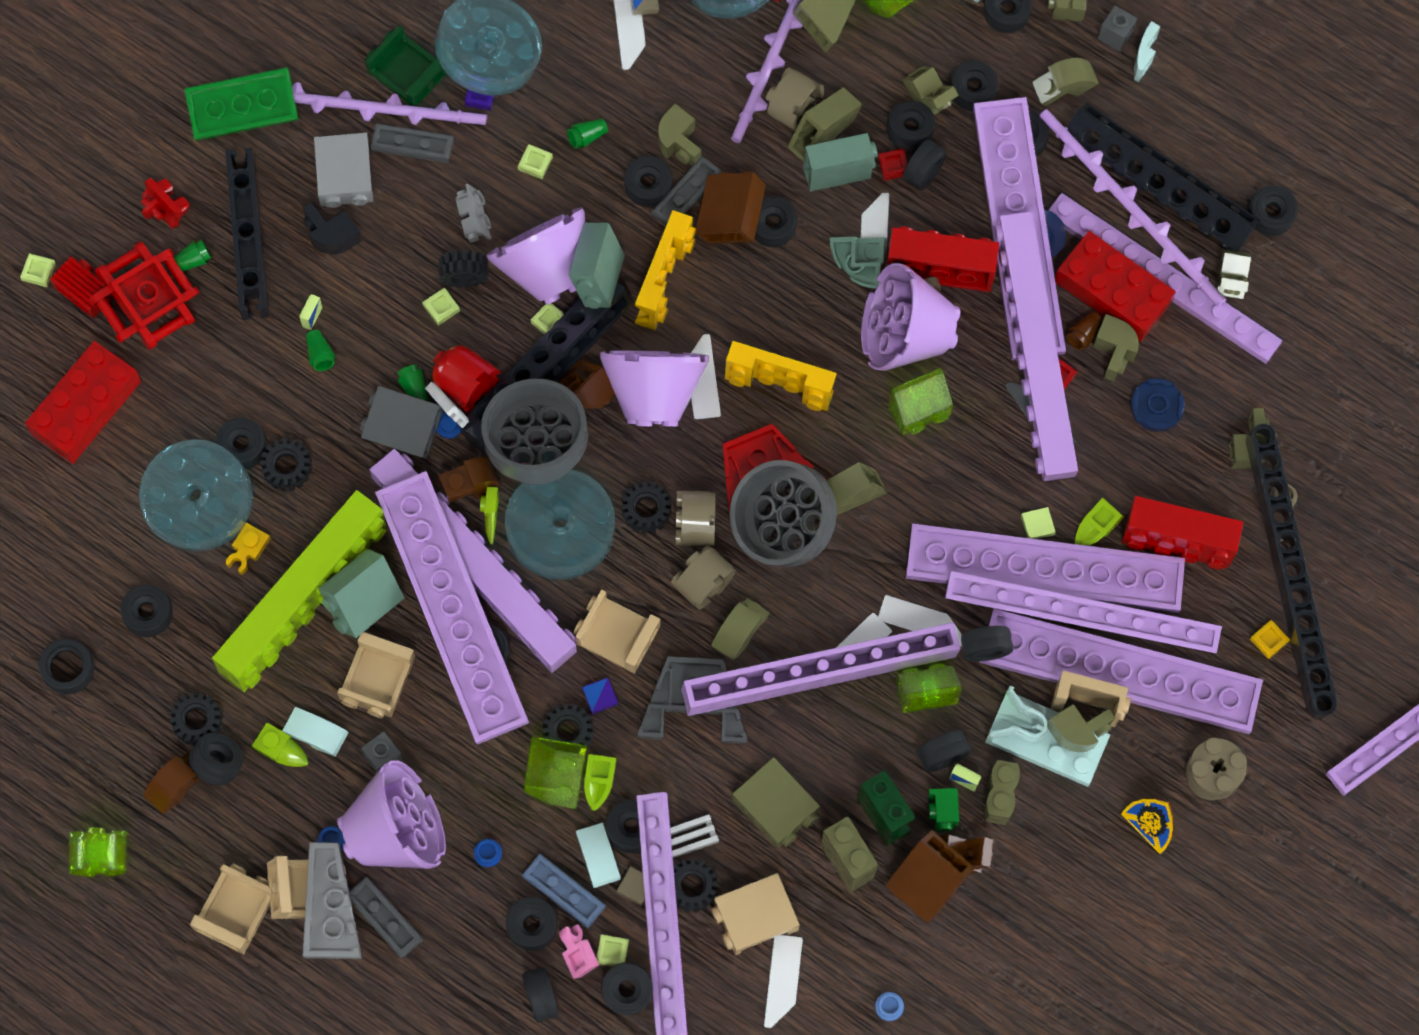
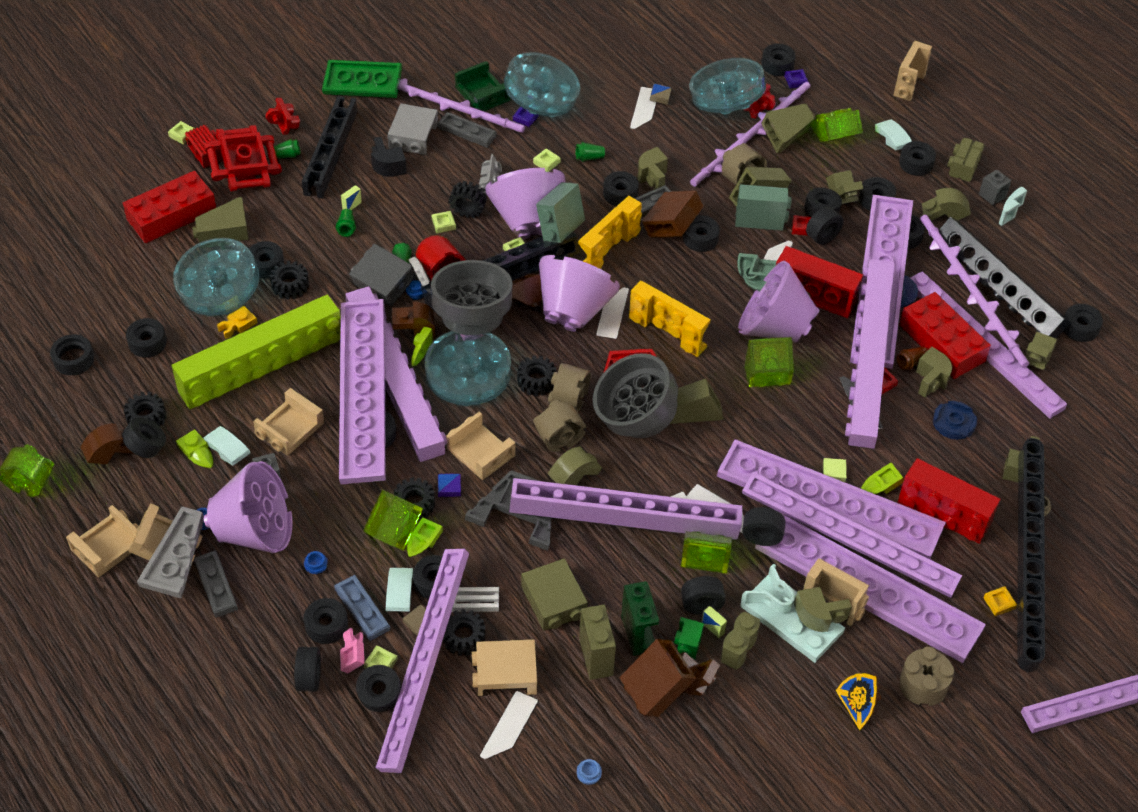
camera: 20 degrees right, 20 degrees down
sand green brick [318,549,404,638] -> none
none -> olive slope [192,197,249,246]

